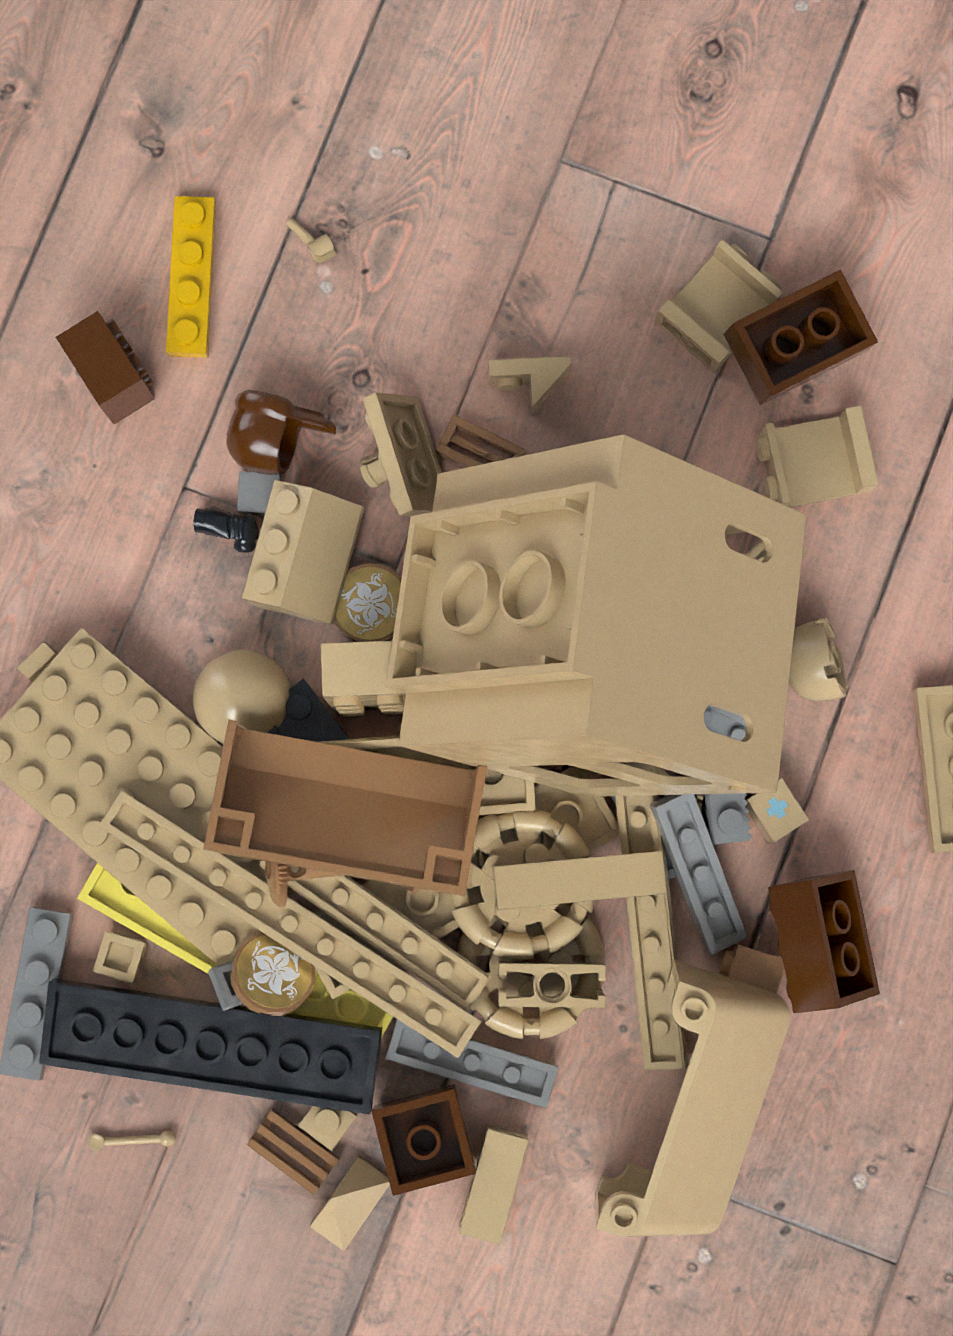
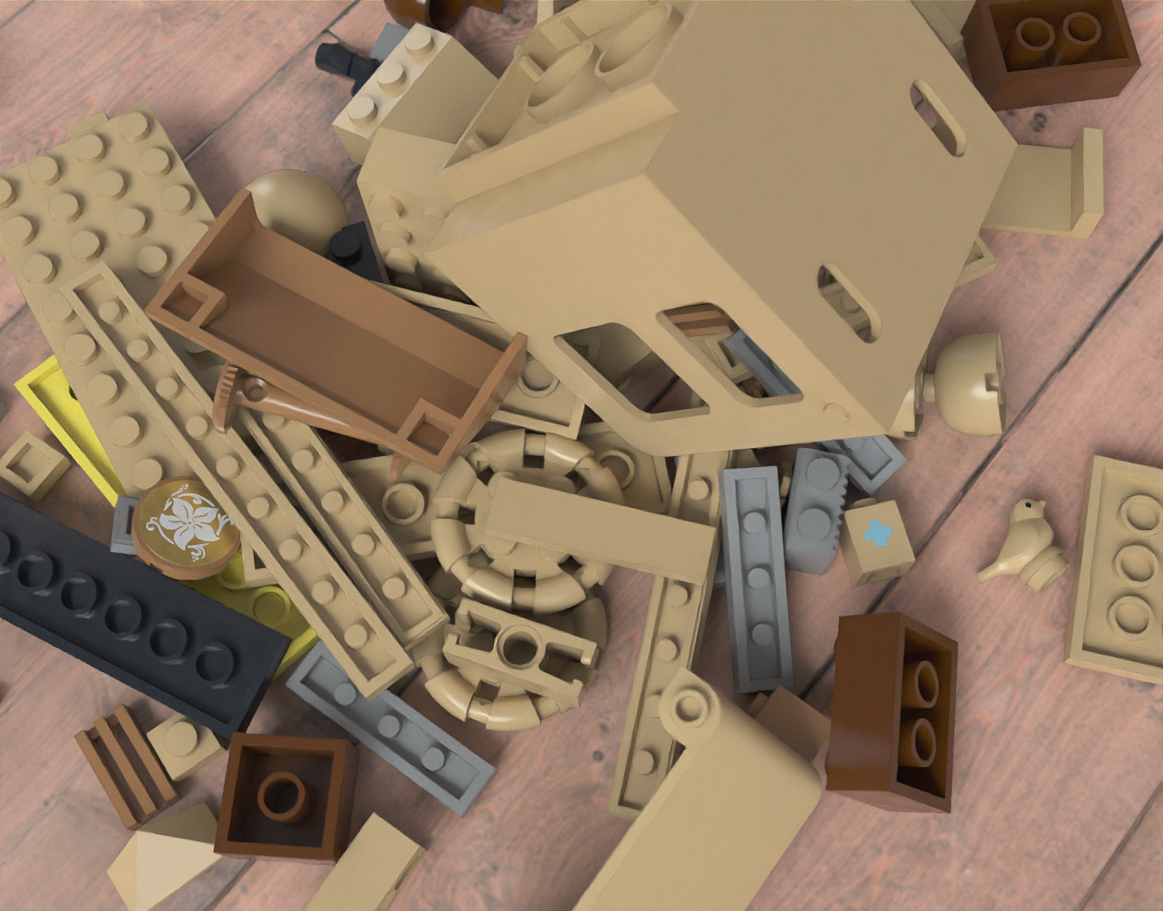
camera: 25 degrees right, 15 degrees down
none -> tan animal [976,499,1070,594]

